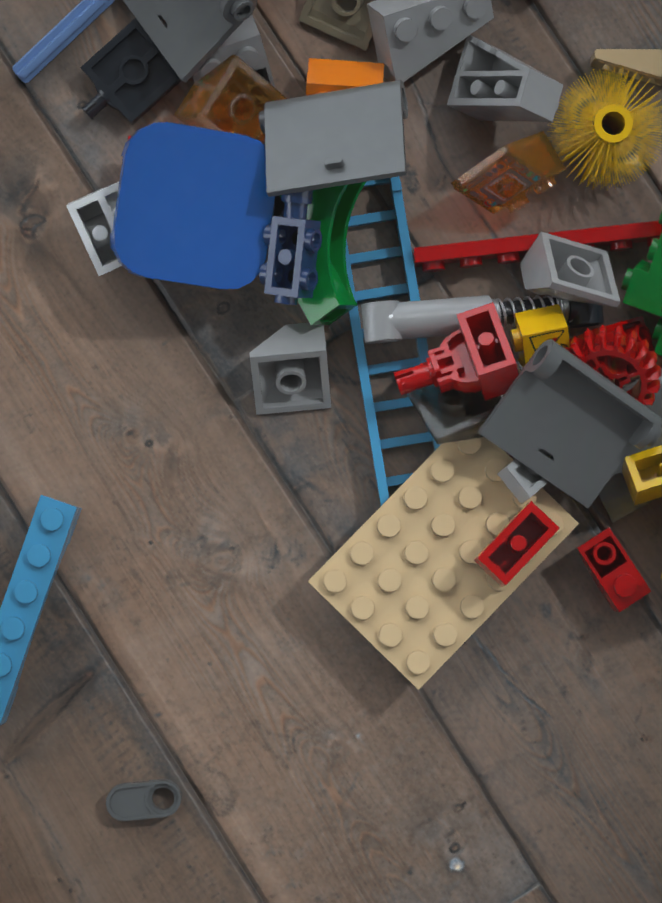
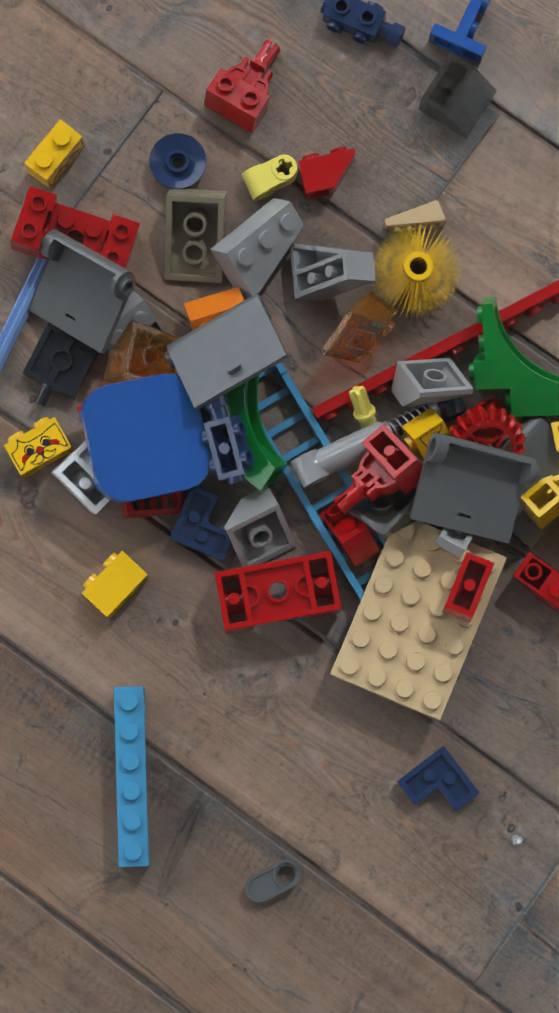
camera: 20 degrees left, 5 degrees down
none -> brick [4,417,74,479]
none -> yellow brick [82,551,149,619]
none -> red slope [121,491,183,519]
none -> dark blue plate [169,486,231,562]
none -> red plate [214,551,342,634]
none -> red slope [320,504,380,567]
none -> light yellow axle [349,385,377,429]
none -> dark blue plate [396,746,479,811]

